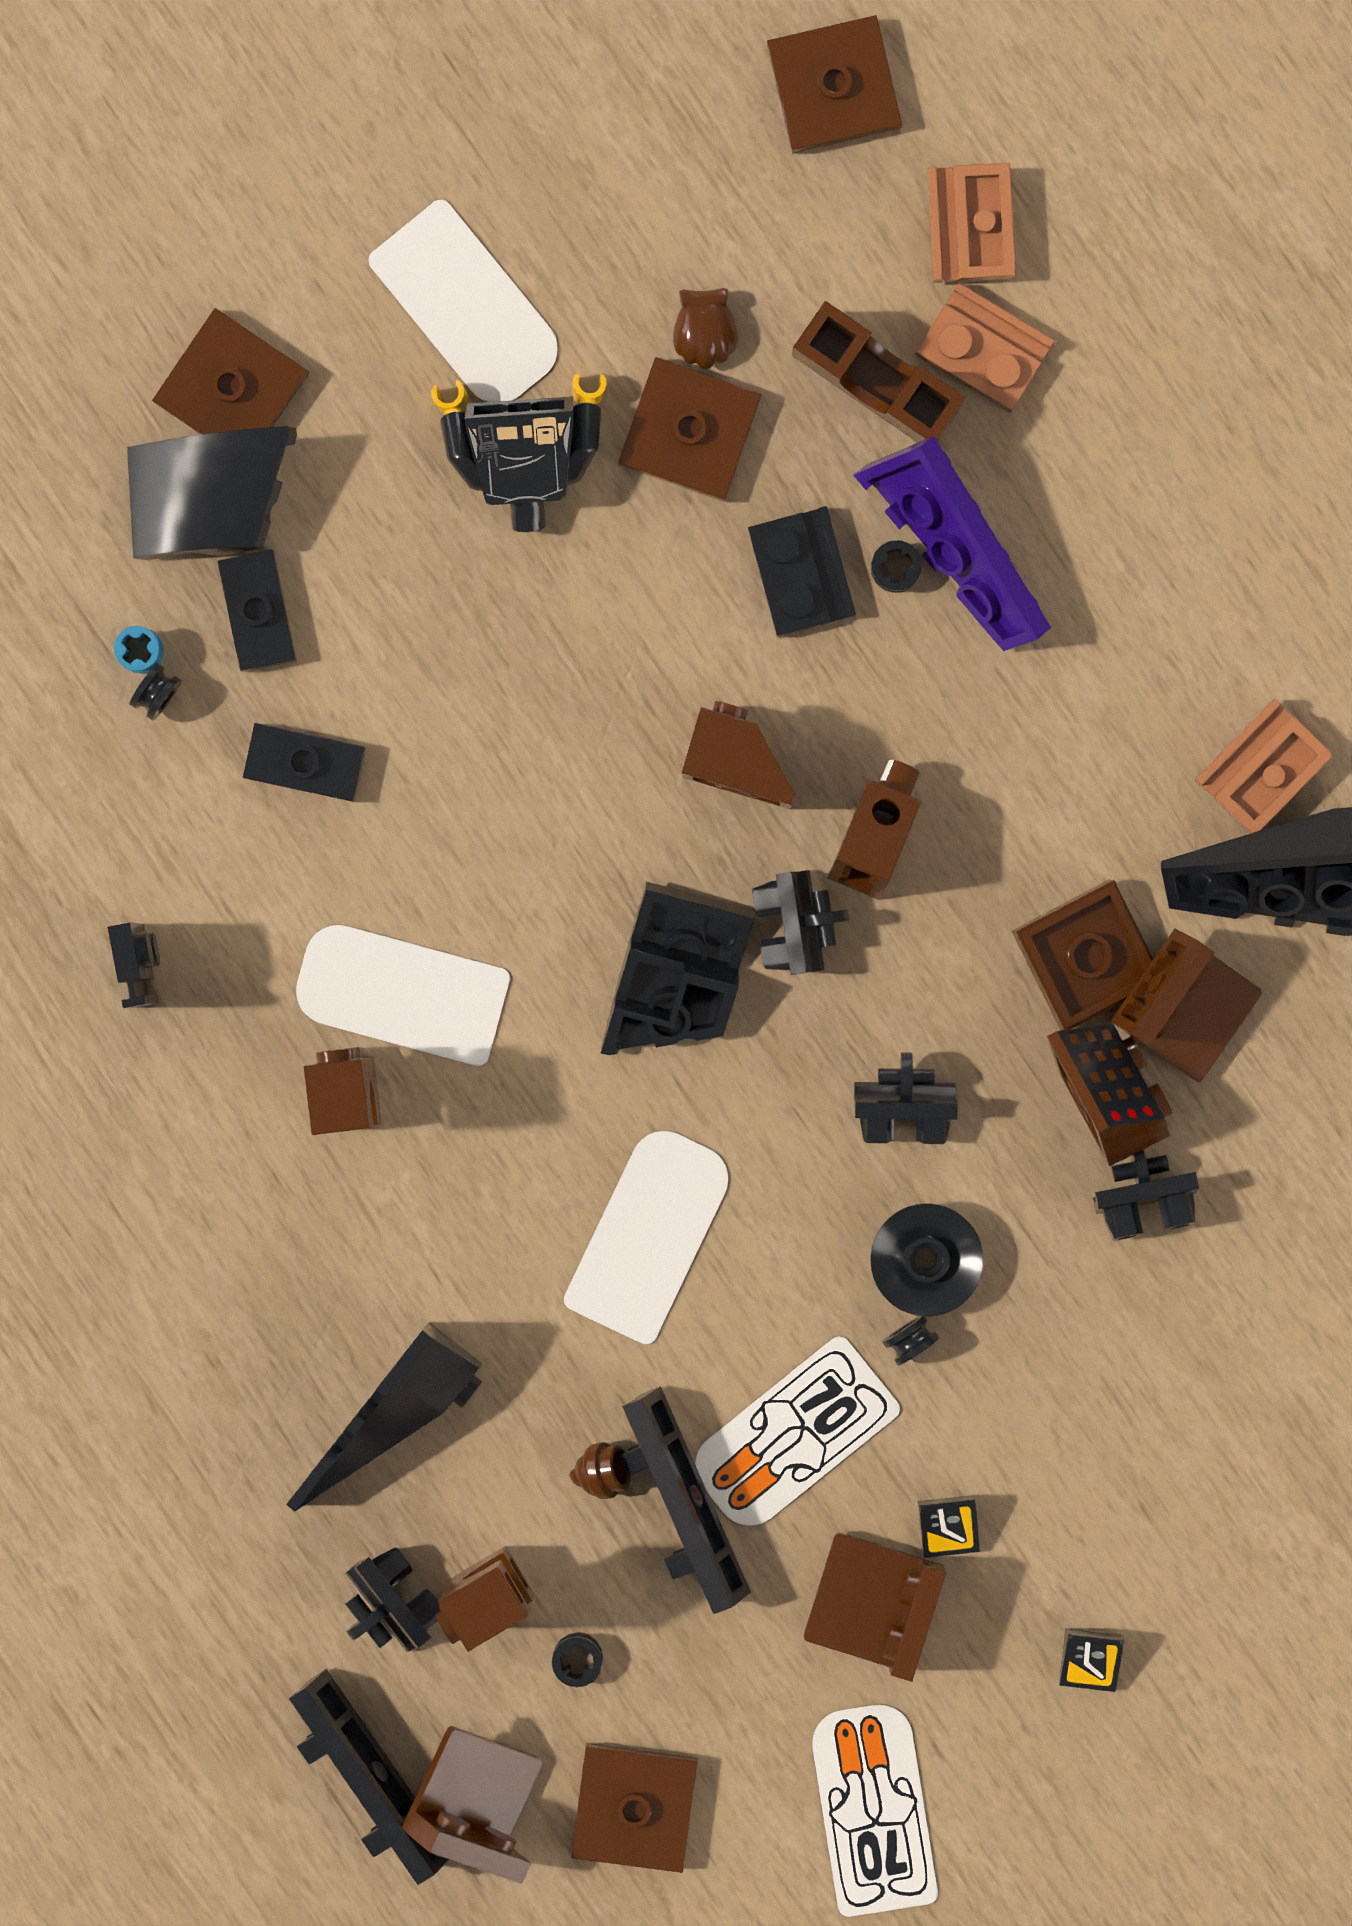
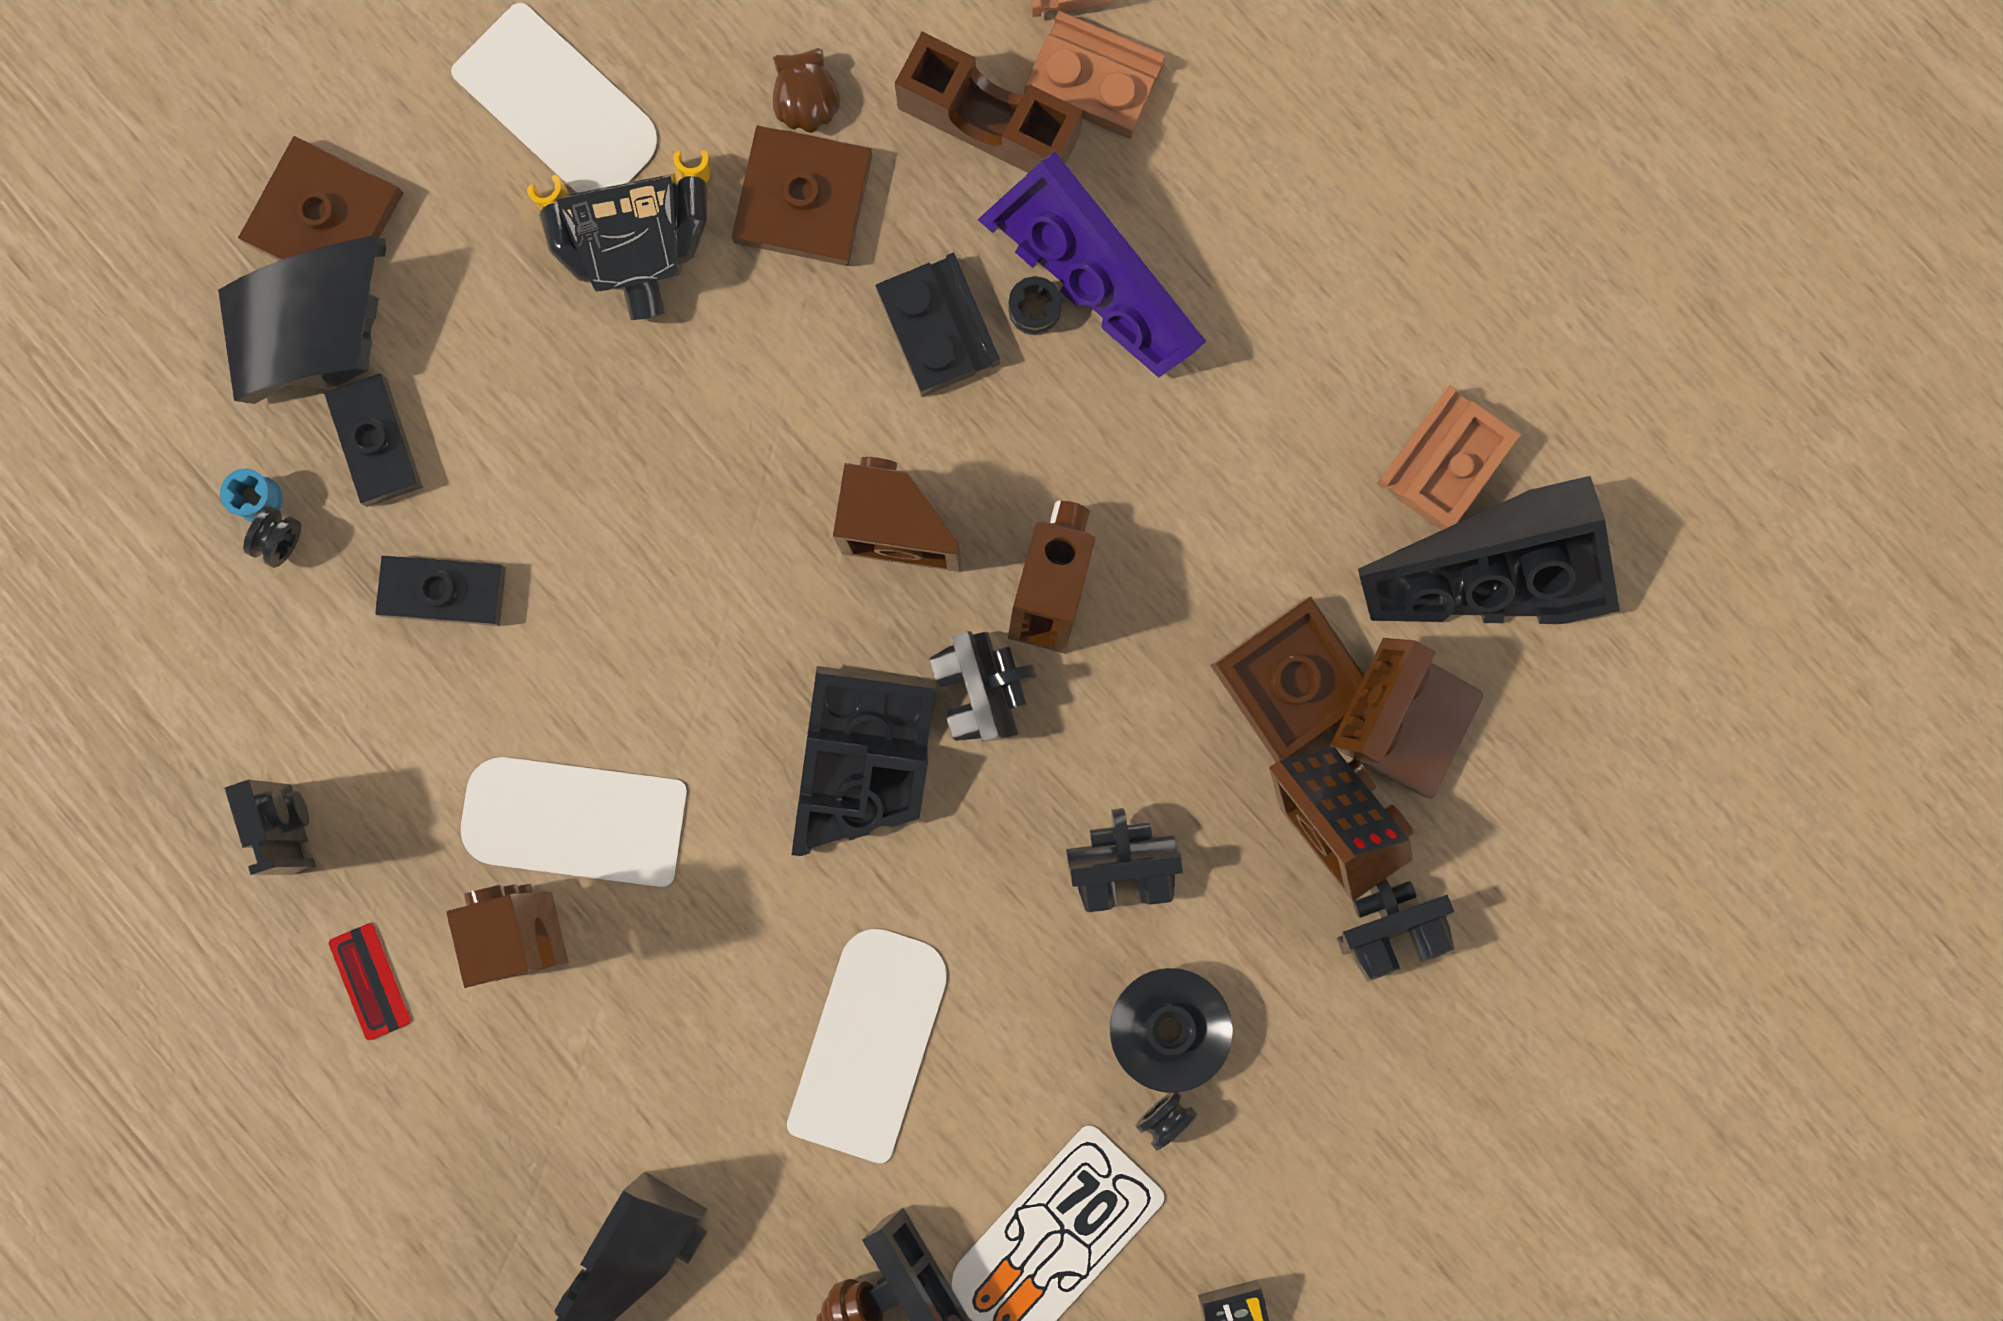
camera: 10 degrees left, 5 degrees down
none -> sticker [328,923,411,1040]

